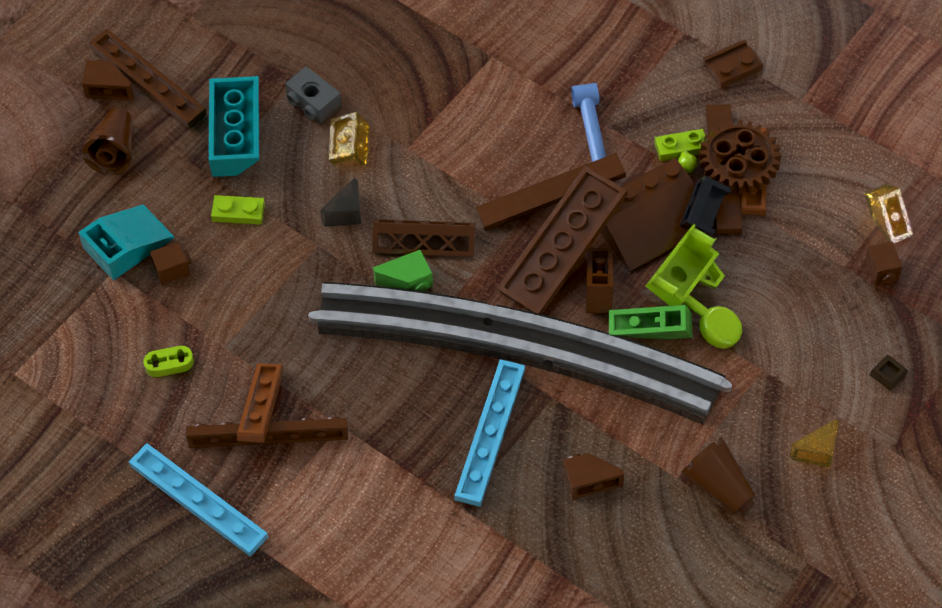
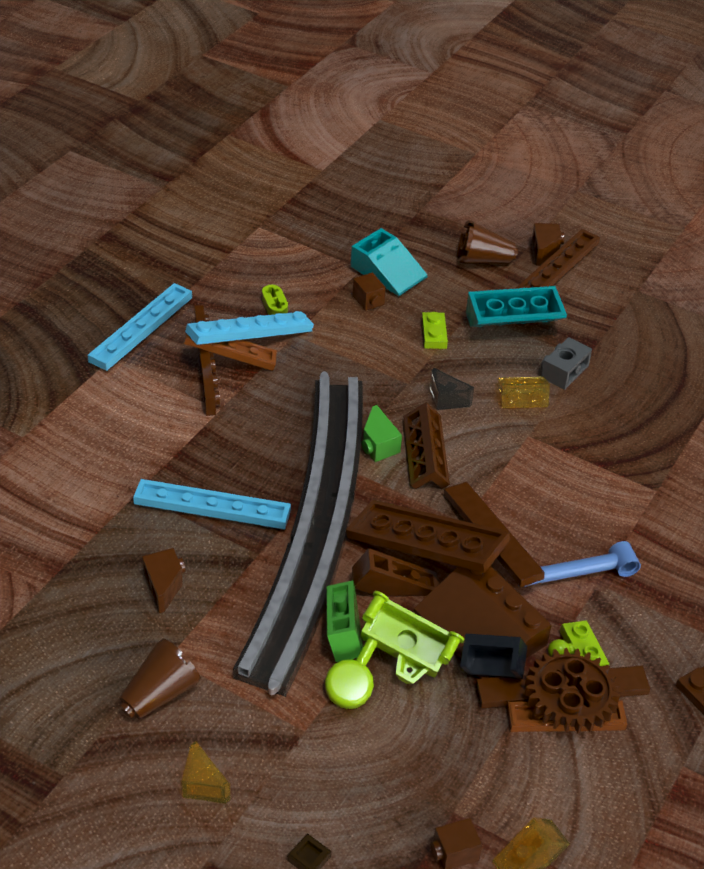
camera: 80 degrees right, 15 degrees down
none -> medium azure plate [185,311,314,345]

